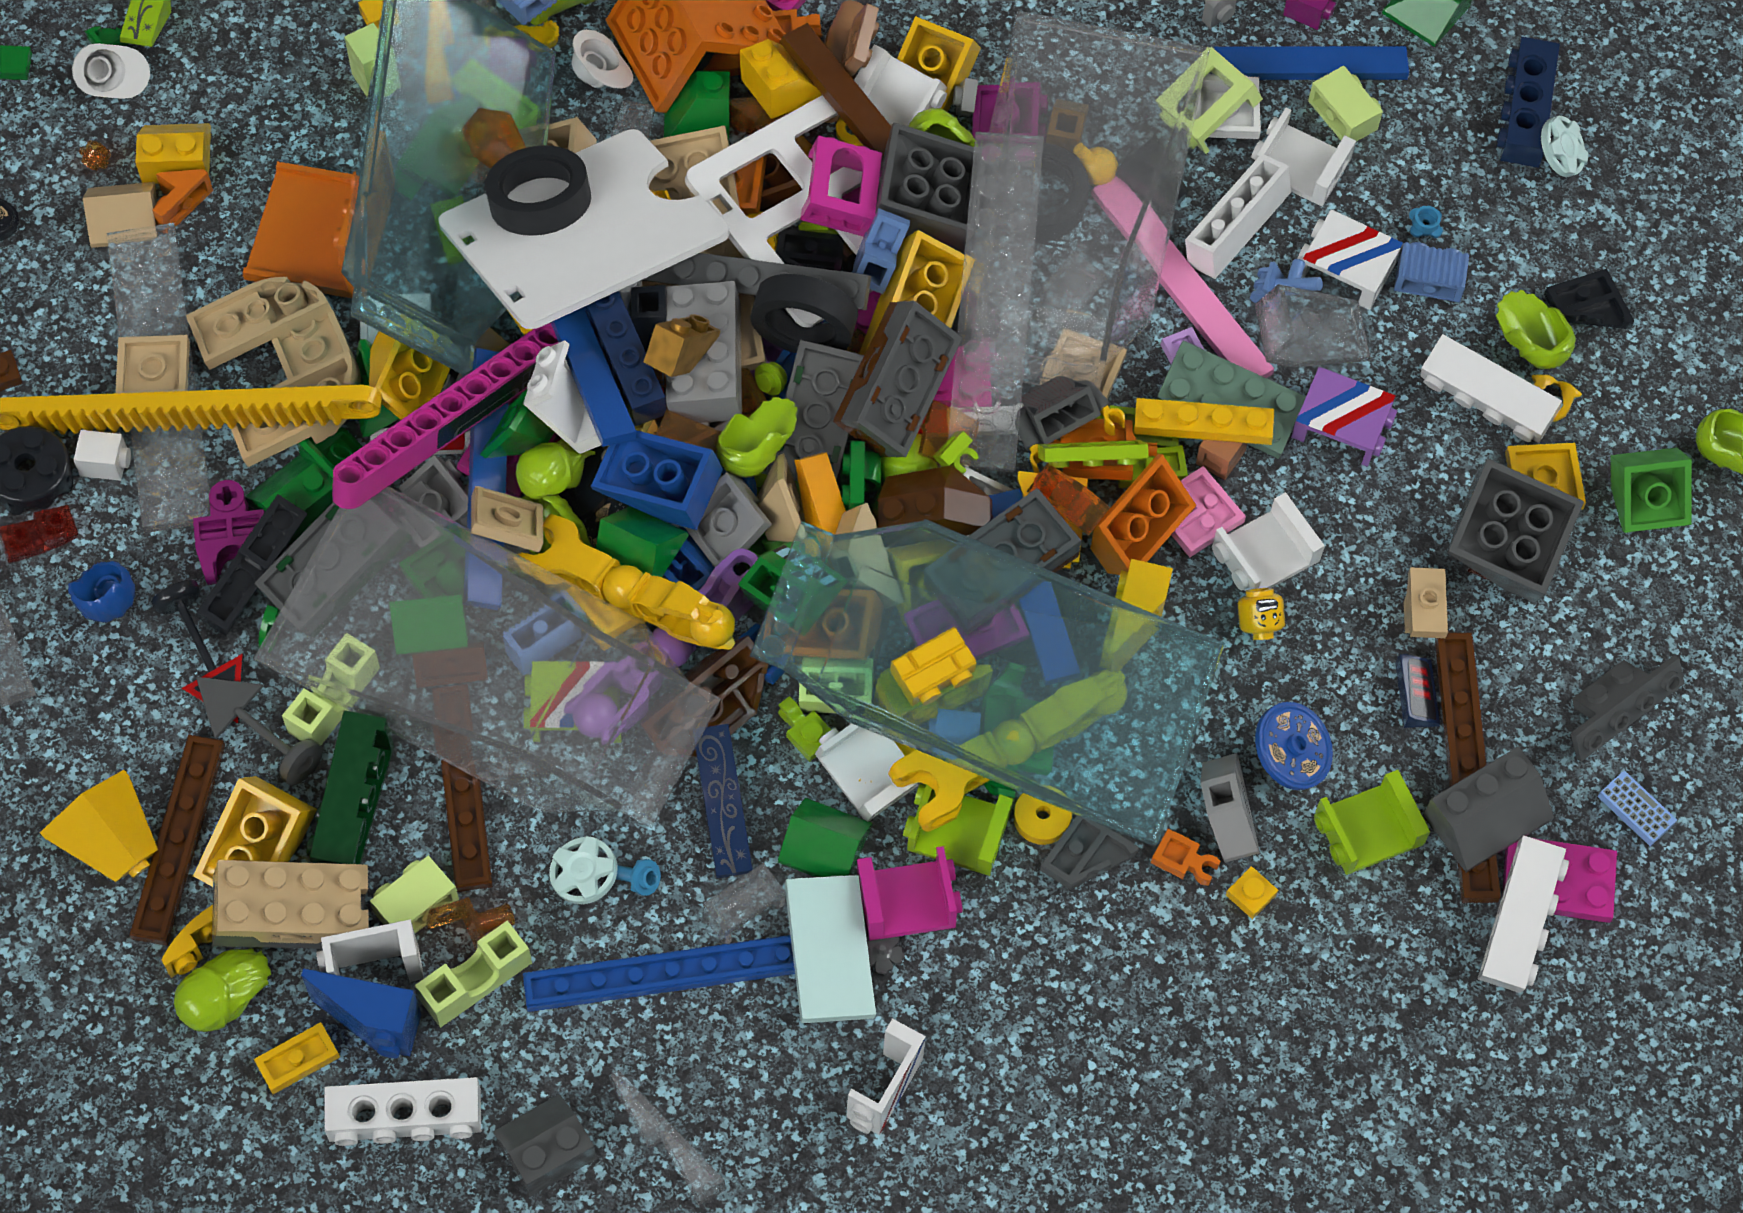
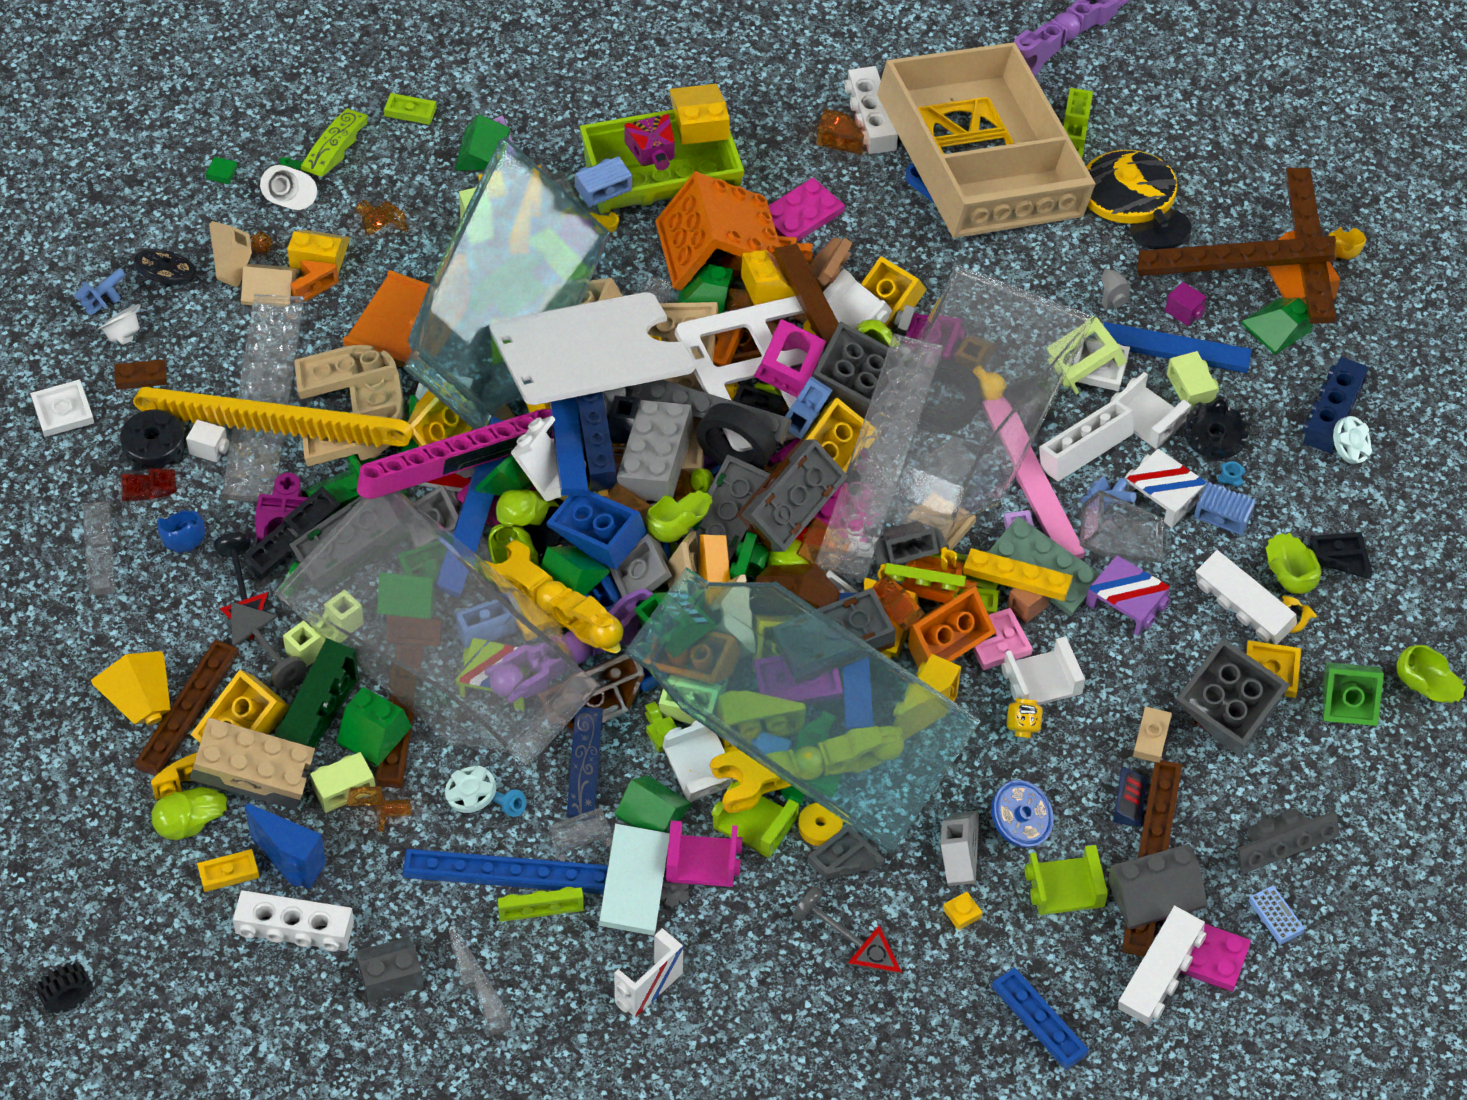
camera: 15 degrees right, 10 degrees down
tan plate [116,335,190,393] -> none
white panel [316,920,424,982] -> none
yellowish green arch [415,920,532,1028] -> none
clear orange slope [461,108,526,169] -> none
tan plate [471,486,543,552] -> none
black tyre [485,145,591,236] -> none
white piece [571,29,633,89] -> none
pearl gold slope [644,314,721,377] -> none
yellow brick [890,627,977,706] -> none
lime tile [932,431,979,474] -> none
orange plate [1151,828,1221,886] -> none
none -> tan slope [209,221,252,288]
none -> green slope [337,687,412,767]
none -> clear orange bracket [356,200,408,236]
none -> lime plate [497,887,584,922]
none -> dark grey piece [792,886,902,974]
none -> blue plate [992,967,1089,1070]
none -> black plate [1184,396,1251,459]

